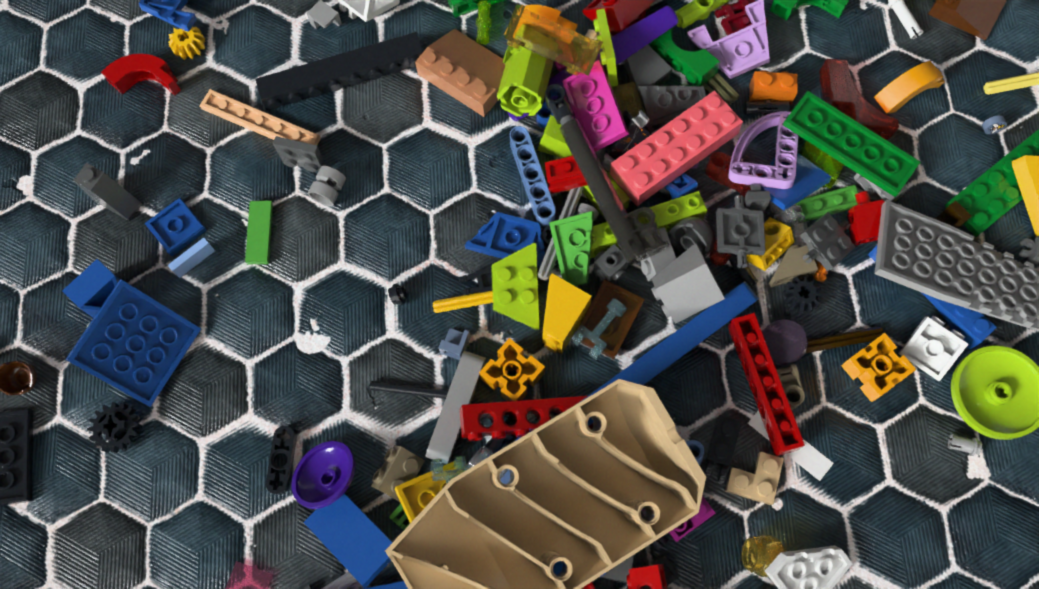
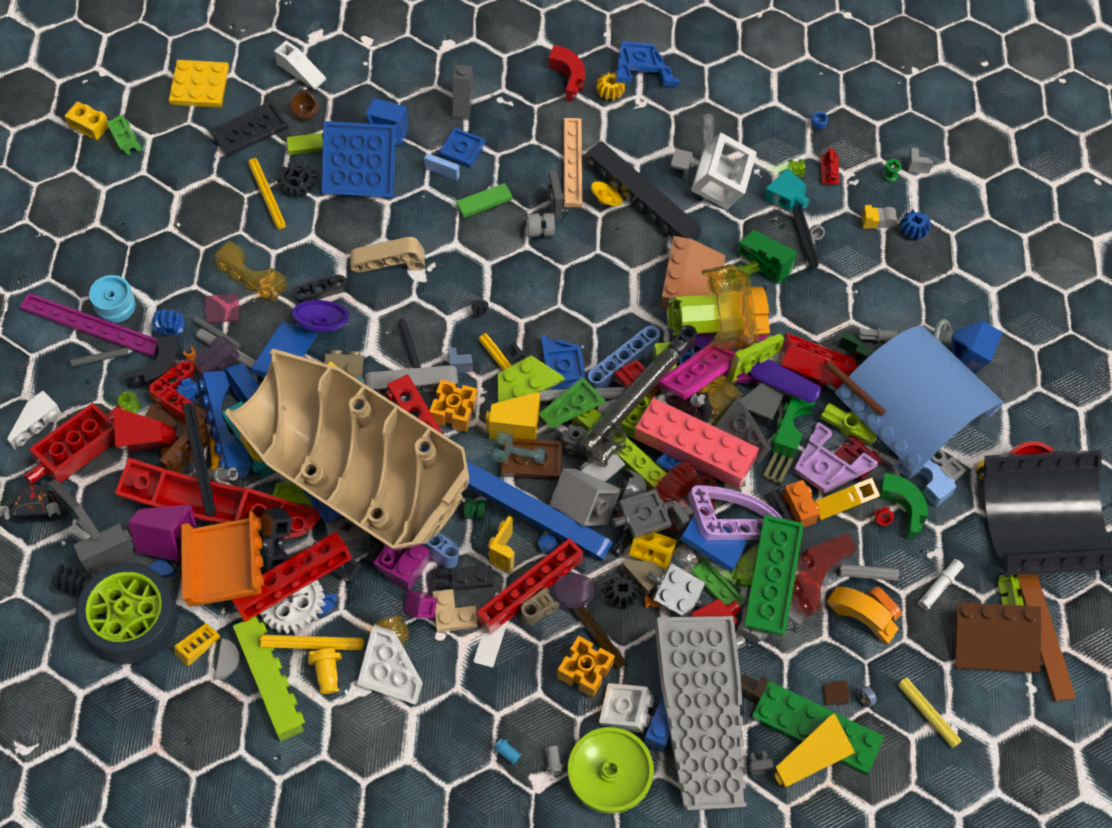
camera: 60 degrees right, 10 degrees down
none -> clear yellow arch [215,240,288,302]
none -> yellow axle [248,158,286,230]
none -> lime tile [287,133,323,155]
none -> tan beam [350,237,425,272]
none -> magenta panel [404,592,437,618]
none -> yellow bracket [488,516,514,574]
none -> dark azure pin [494,738,522,765]
none -> blue tile [538,534,557,555]
none -> yellow dish [591,182,623,206]
none -> clear red gear [654,462,698,504]
none -> yellow slope [814,478,880,520]
none -> reddish brown slope [824,680,849,705]
none -> light grey axle [839,564,899,580]
none -> orange beam [867,586,902,622]
none -> red plate [875,507,894,526]

